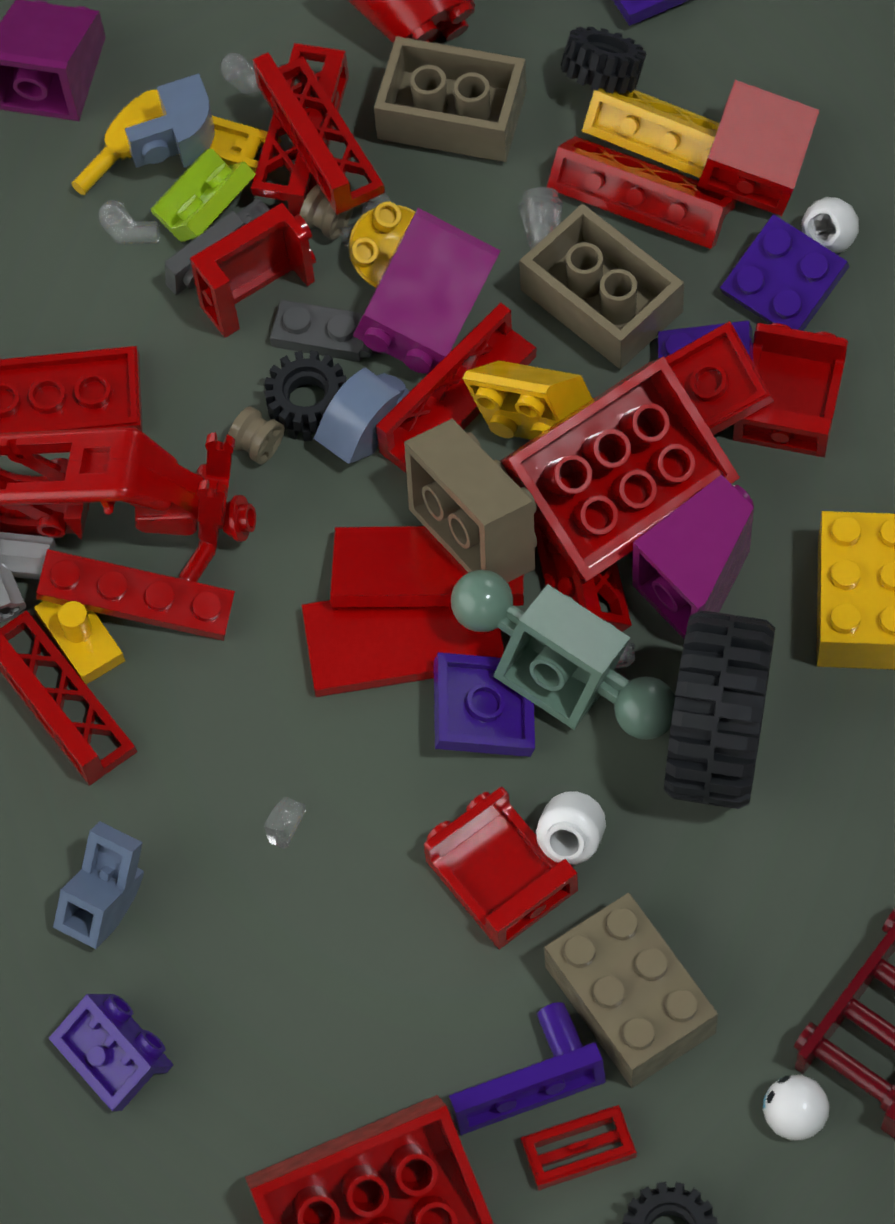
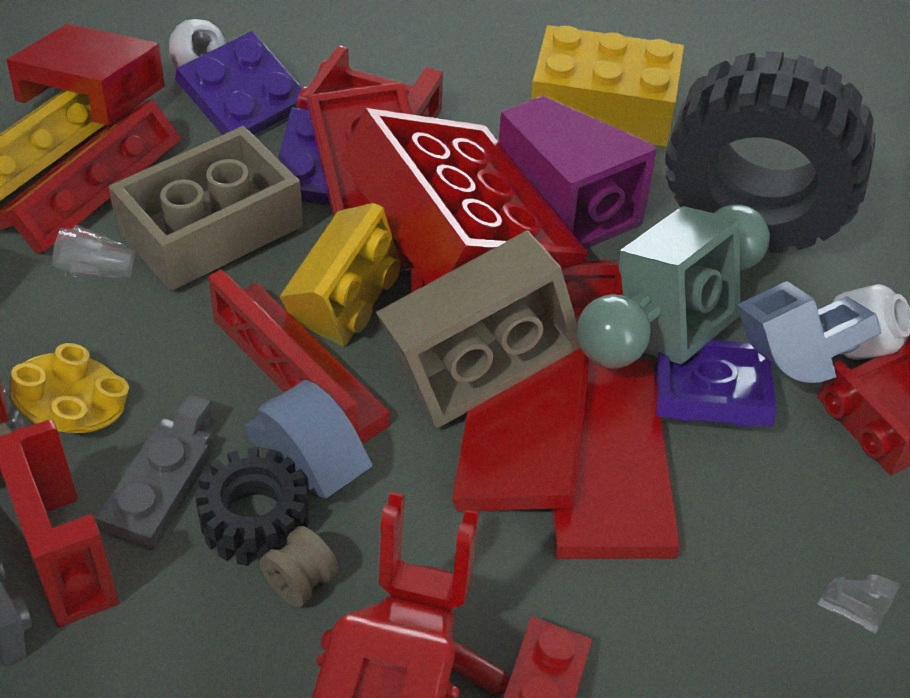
camera: 90 degrees left, 15 degrees down
magenta slope [352,208,501,374] -> none
none -> sand blue brick [737,281,881,383]

